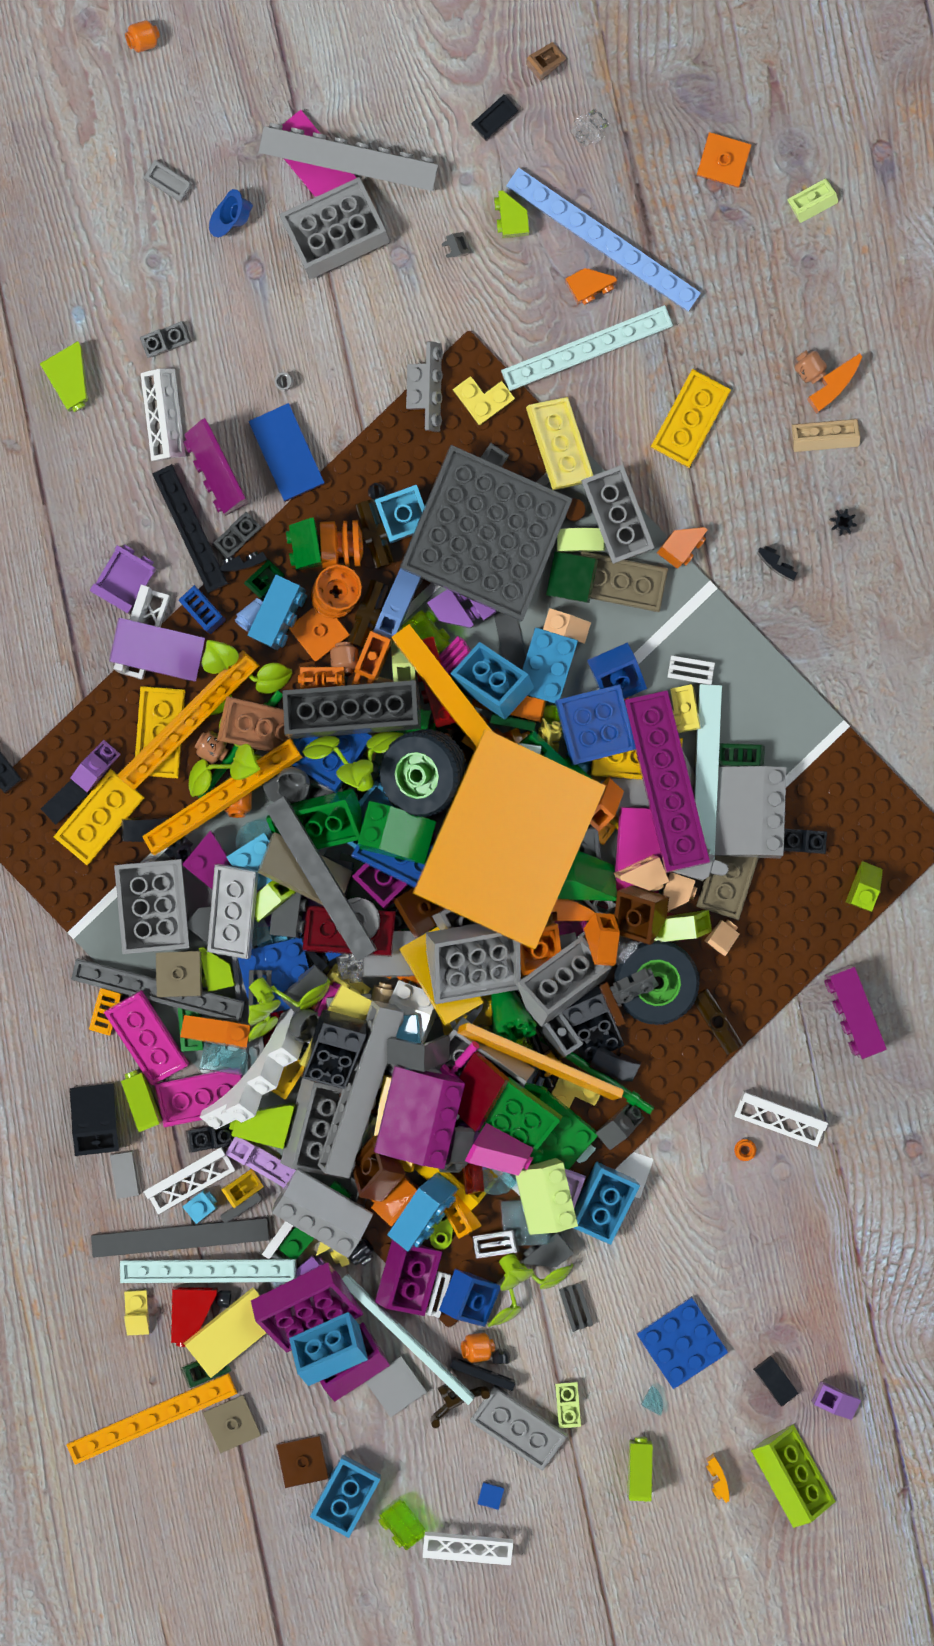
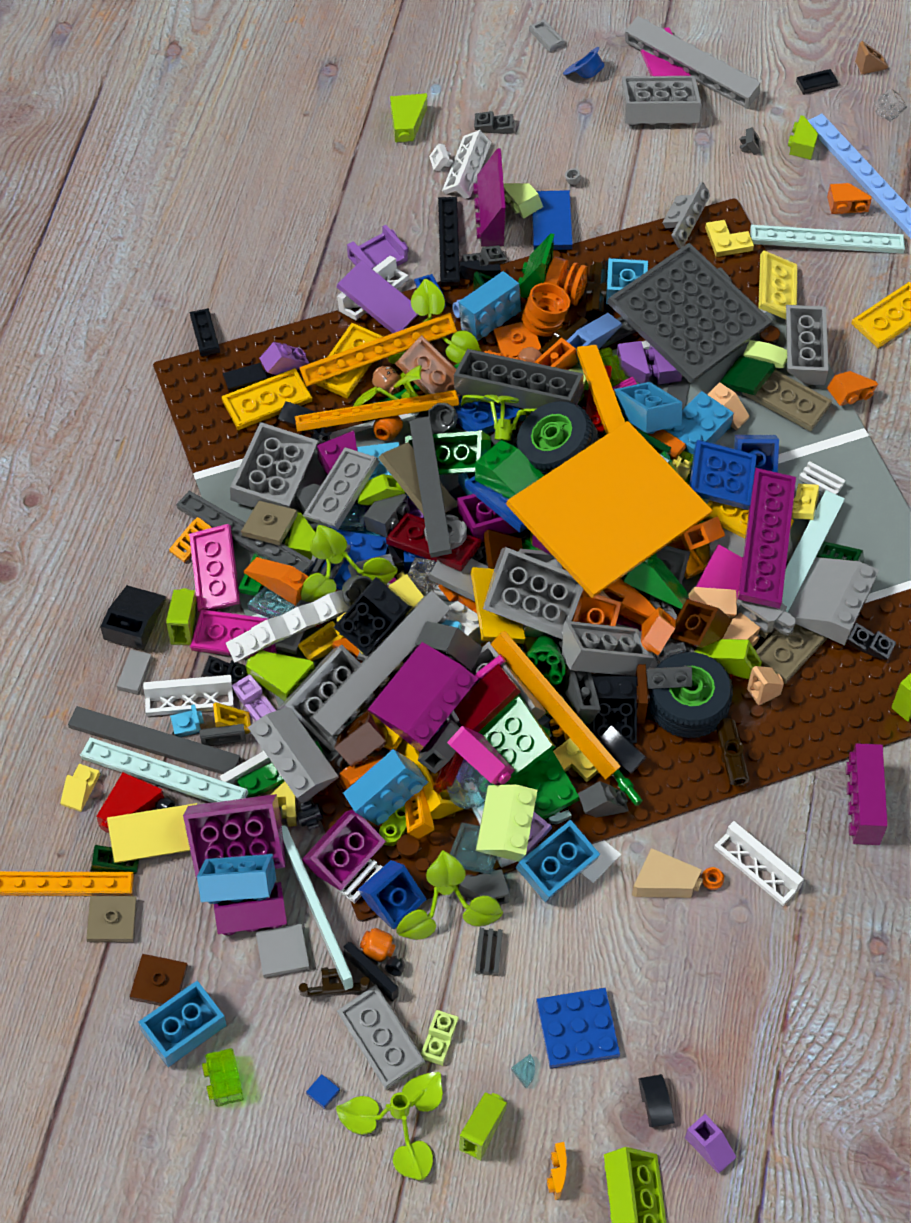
camera: 20 degrees right, 30 degrees down
white fence [423,1532,513,1565] -> none
tile [472,1229,520,1259] -> none
none -> lime plant [336,1072,443,1181]
none -> white tile [429,143,453,171]
none -> yellowish green slope [504,183,543,218]
none -> tan slope [632,848,703,898]

